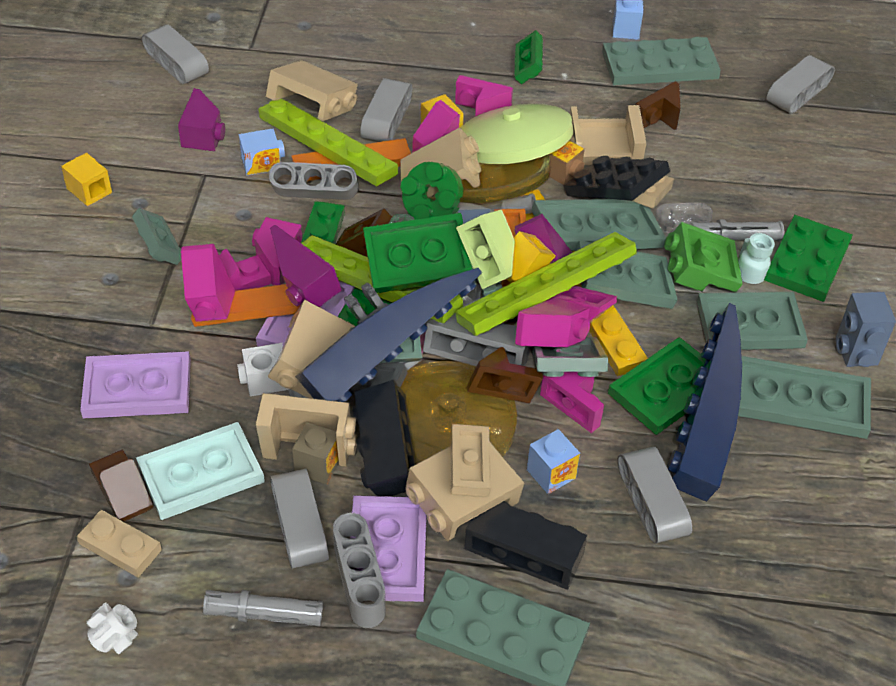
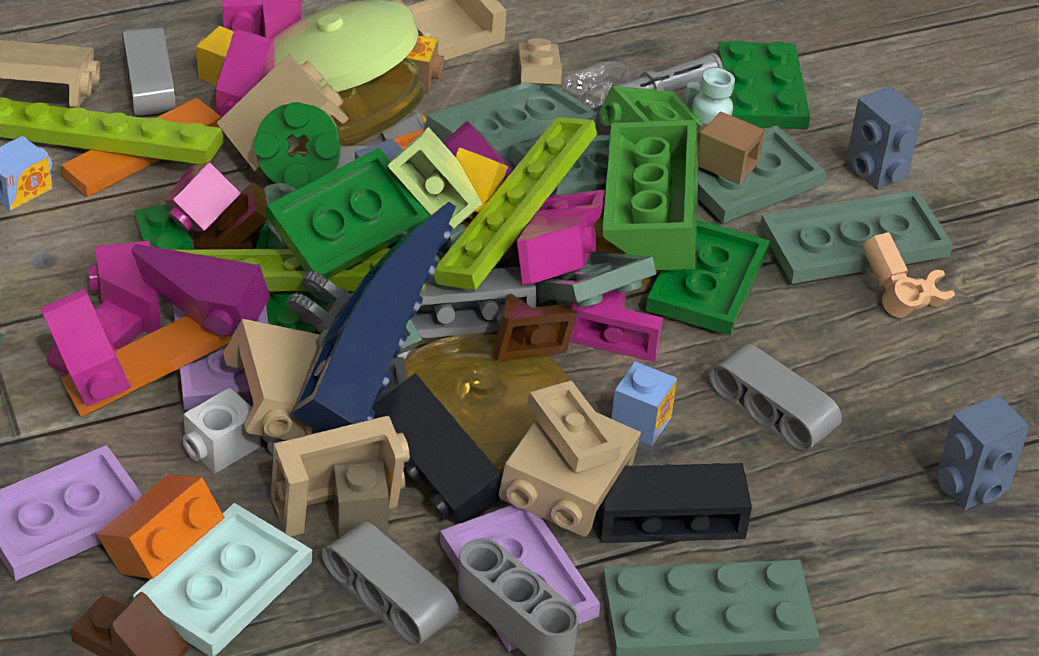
camera: 30 degrees left, 5 degrees down
light grey beam [269,162,359,200] -> none
black plate [563,155,671,201] -> none
dark blue slope [667,303,742,502] -> none
none -> orange brick [97,474,225,579]
none -> slope [165,162,241,232]
none -> bright green slope [603,120,699,271]
none -> medium nougat brick [697,111,765,184]
none -> light nougat bar [862,232,955,318]
none -> sand blue brick [935,395,1029,510]

